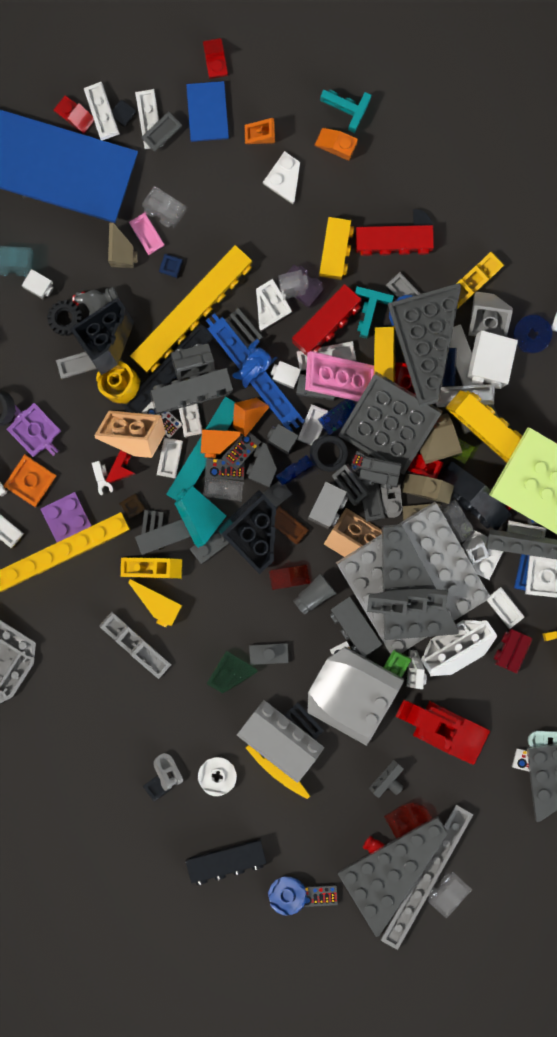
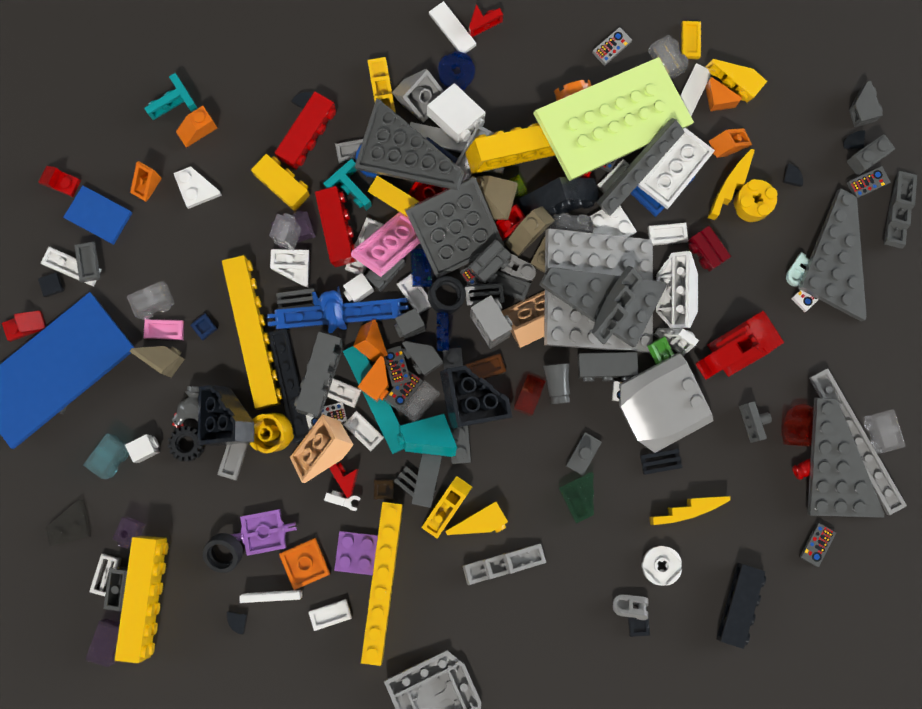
camera: 50 degrees left, 5 degrees down
white tile [84,82,119,141] -> none
dark grey brick [171,343,215,380] -> none
light grey slope [237,700,325,783] -> none
blue tile [268,876,307,915] -> none
light grey slope [462,536,490,565] -> none

